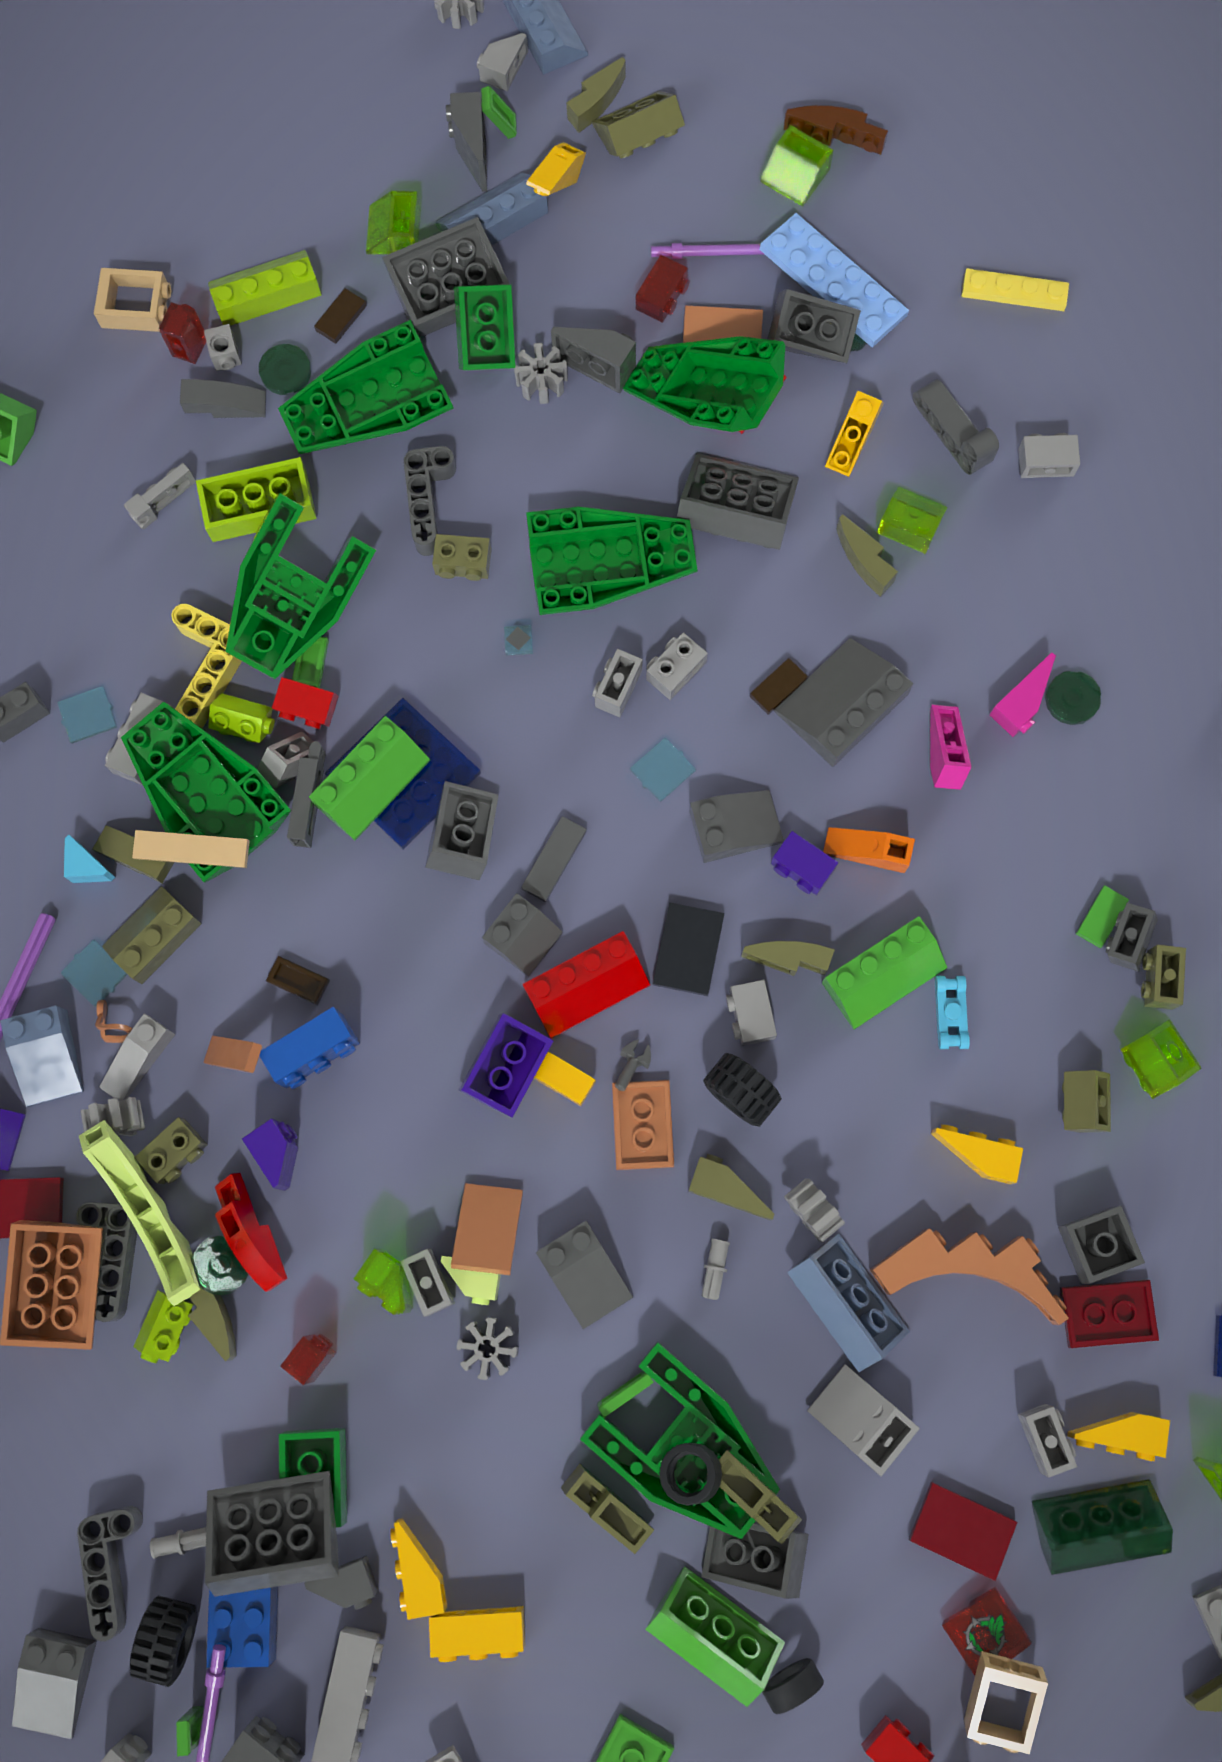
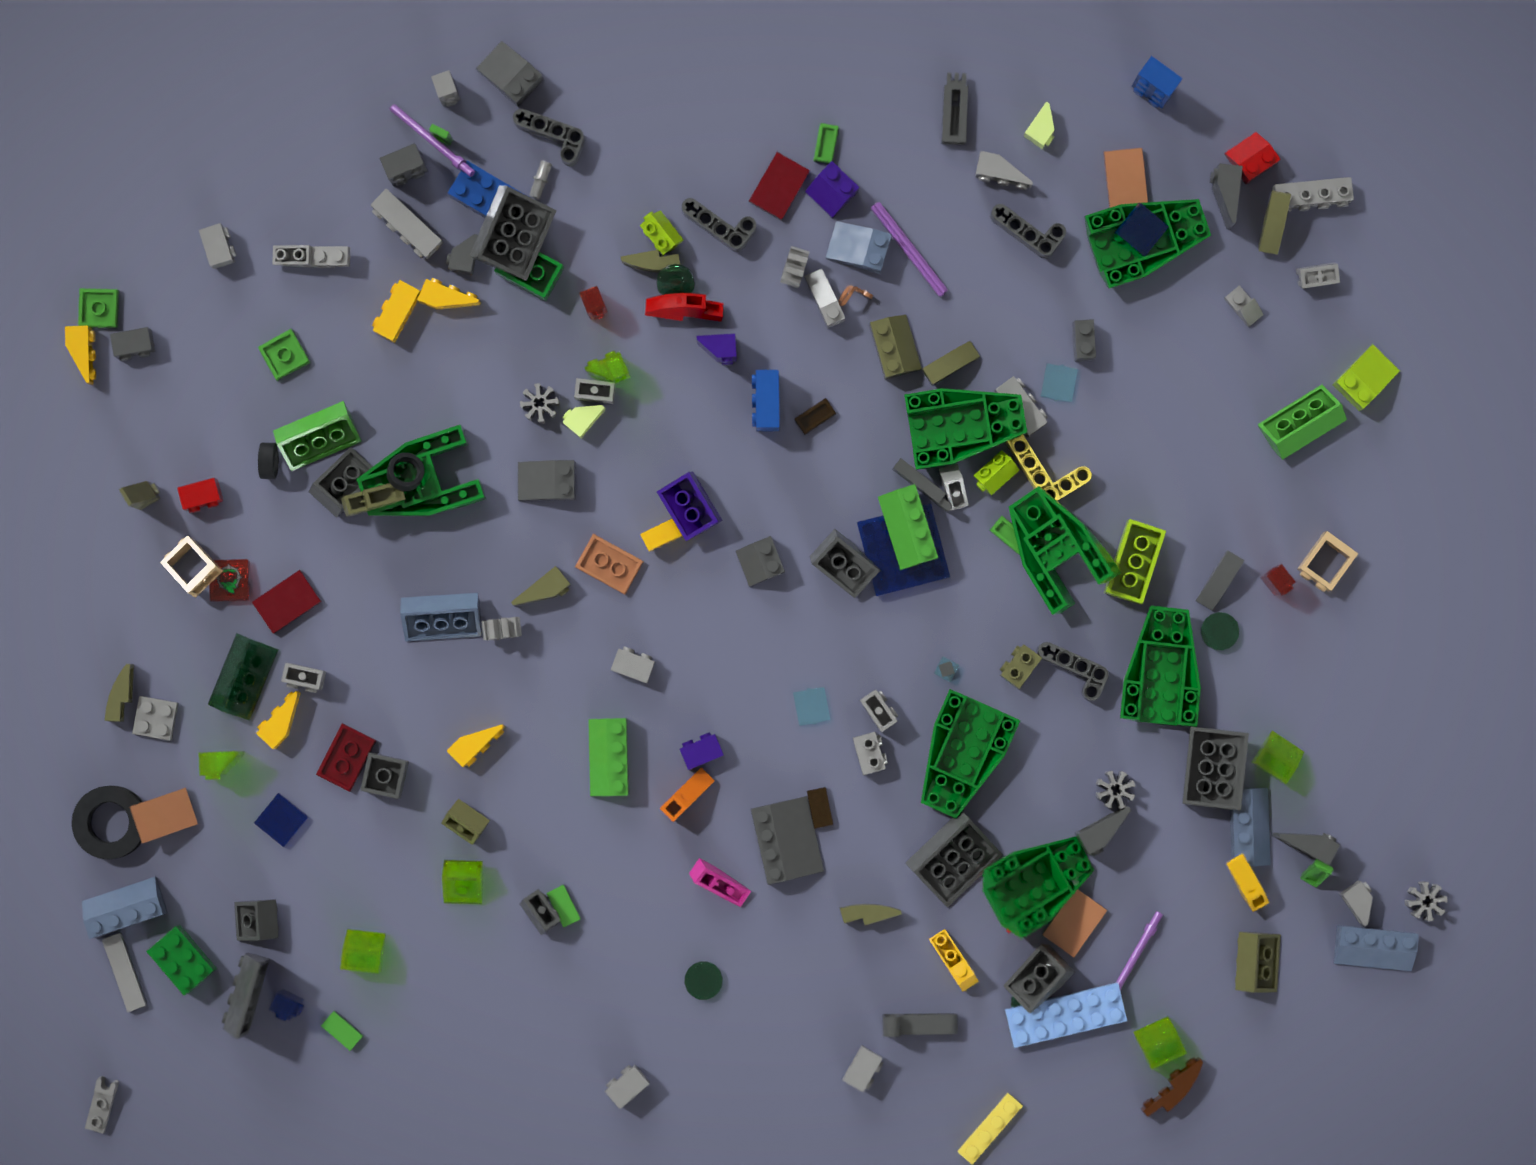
camera: 120 degrees right, 10 degrees up
nougat slope [0,1220,103,1350] -> none
clear light blue piece [61,940,128,1007] -> none
medium azure slope [64,835,115,883] -> none
yellowish green arch [79,1120,200,1306] -> none
light grey plate [124,463,196,529] -> none
black tyre [130,1595,197,1687] -> none
tan tile [132,830,250,868] -> none
olive brick [134,1117,208,1184] -> none
nougat tile [203,1036,262,1073] -> none
light grey brick [204,324,242,371] -> none
lime slope [208,250,322,326] -> none
red brick [272,677,339,730] -> none
dark brown tile [314,288,367,344] -> none
nougat tile [451,1183,523,1275] -> none
green brick [454,285,515,370] -> none
dark grey tile [521,816,587,902] -> none
red slope [523,931,650,1039] -> none
olive slope [561,1464,654,1554] -> none
olive slope [566,57,626,133] -> none
bright green tile [597,1371,654,1417] -> none
dark grey bar [615,1040,651,1091] -> none
clear red brick [636,255,690,323] -> none
black tile [653,902,725,996] -> none
dark grey slope [689,790,784,863] -> none
light grey axle [702,1239,730,1300] -> none
black tyre [703,1053,782,1127] -> none
olive slope [741,941,835,976] -> none
light grey slope [807,1364,920,1476] -> none
nougat arch [870,1228,1069,1325] -> none
clear neon green slope [877,487,948,554] -> none
medium azure plate [935,976,970,1049] -> none
dark pink slope [990,652,1056,737] -> none
olive brick [1141,945,1186,1010] -> none

